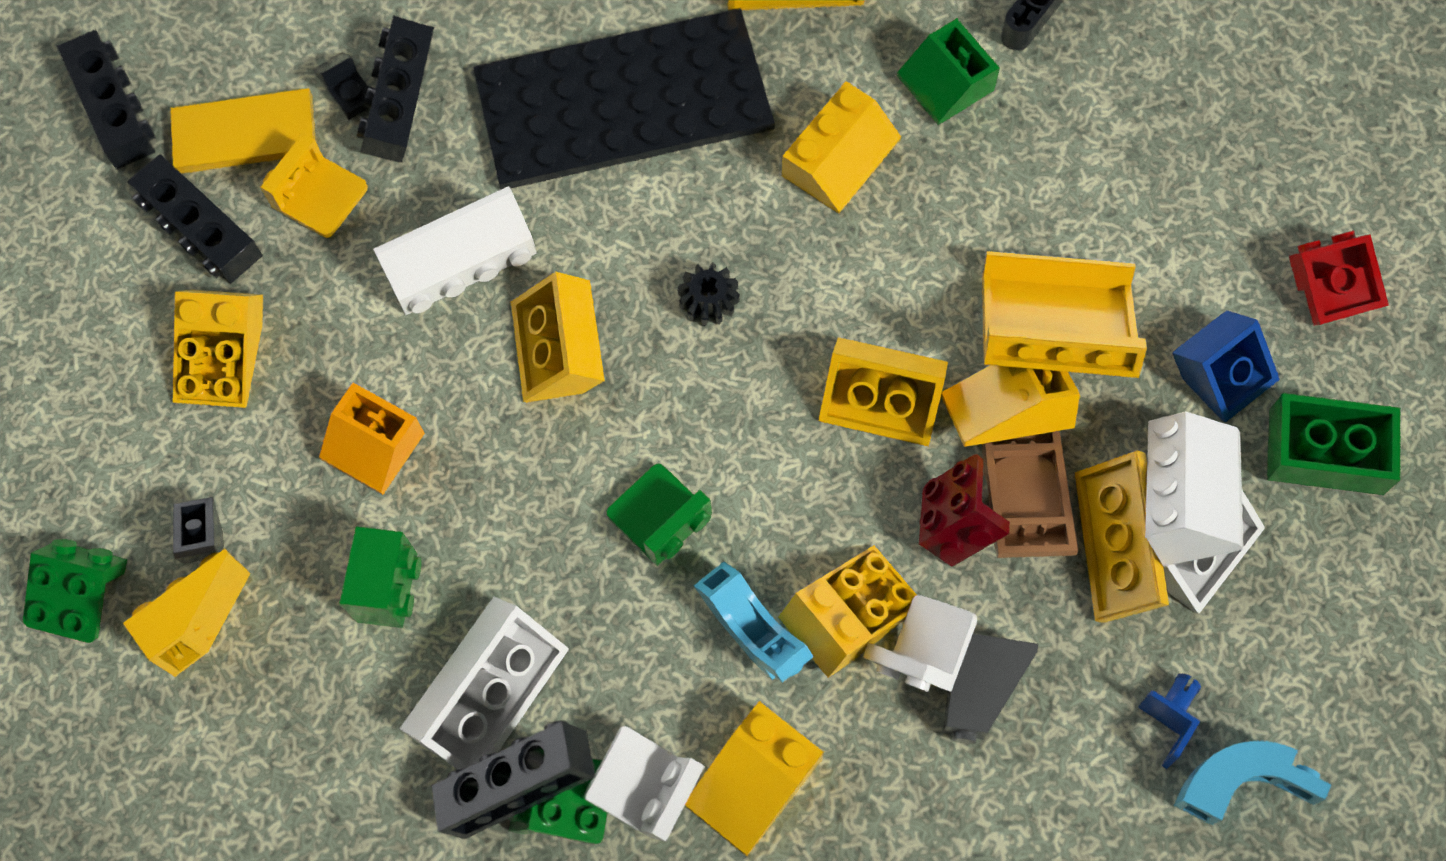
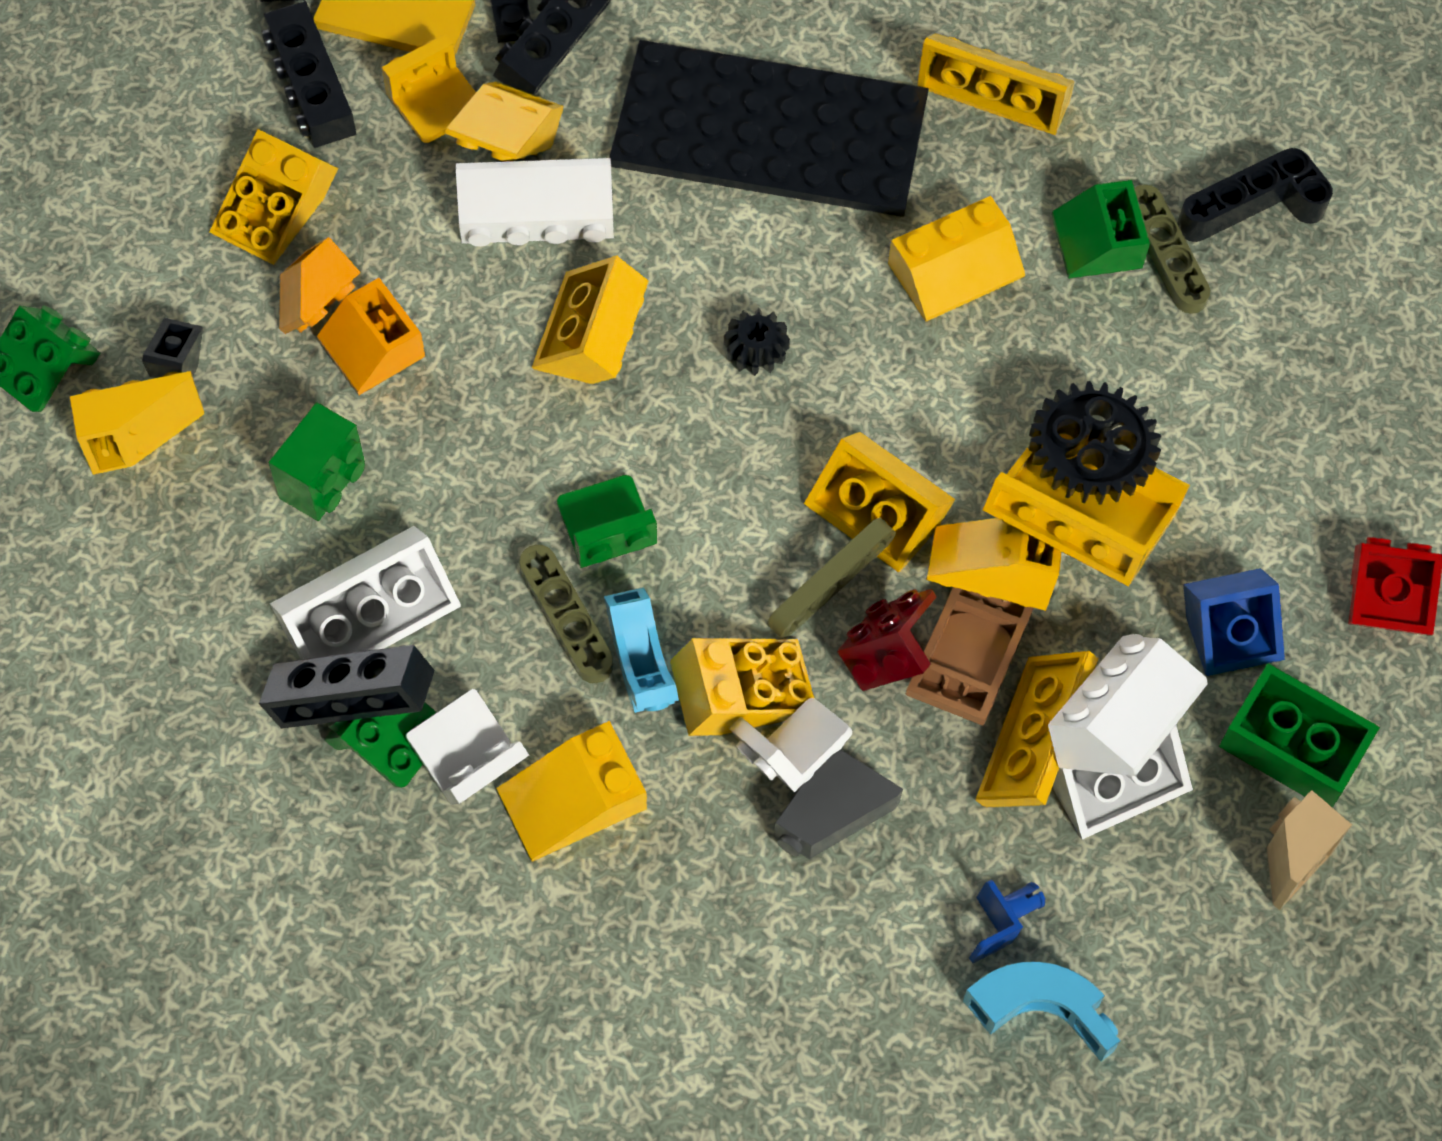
camera: 20 degrees right, 5 degrees down
none -> light orange slope [279,237,361,334]
none -> yellow slope [445,81,564,162]
none -> olive beam [519,544,613,683]
none -> olive beam [767,517,896,639]
none -> black gear [1028,381,1161,505]
none -> olive beam [1135,184,1210,314]
none -> tan slope [1267,790,1352,910]

